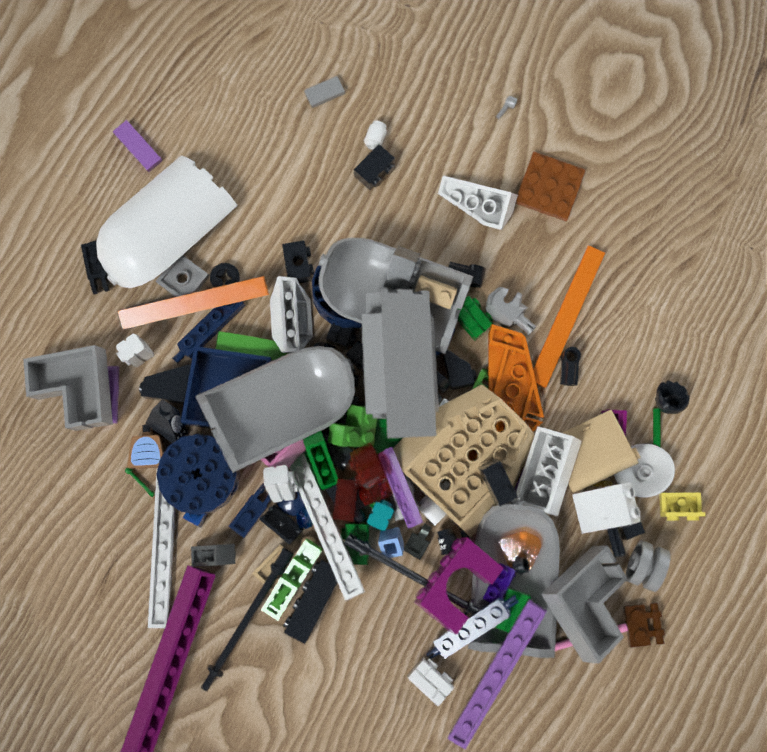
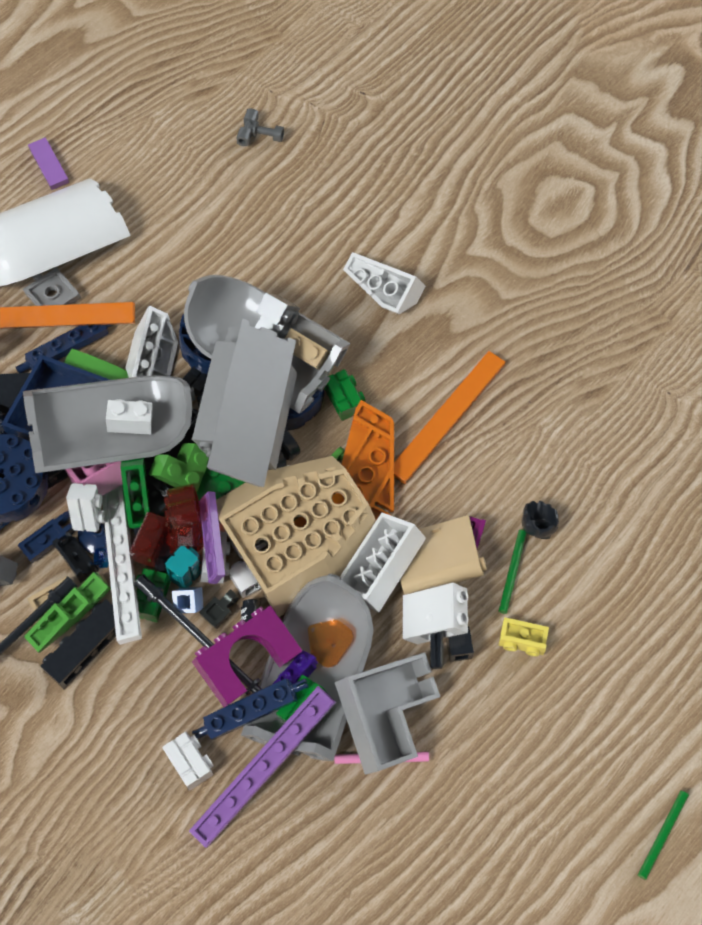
camera: 10 degrees right, 15 degrees down
black gear [210,263,240,288] -> none
black brick [282,240,314,284] -> none
light grey tile [304,76,345,108] -> none
black brick [353,144,395,190] -> none
white brick [364,121,387,150] -> none
black slope [443,349,477,390] -> none
black piece [449,262,486,288] -> none
black brick [478,459,518,506] -> none
light grey piece [485,287,537,336] -> none
light grey hand [496,96,517,119] -> none
black plate [512,556,530,576] -> none
dark orange plate [515,151,585,222] -> none
black piece [560,347,581,386] -> none
white hat [615,443,675,498] -> none
reddish brown plate [623,603,665,648] -> none
light grey wheel [626,540,671,592] -> none
none -> white brick [106,399,153,435]
none -> dark grey bar [236,108,284,146]

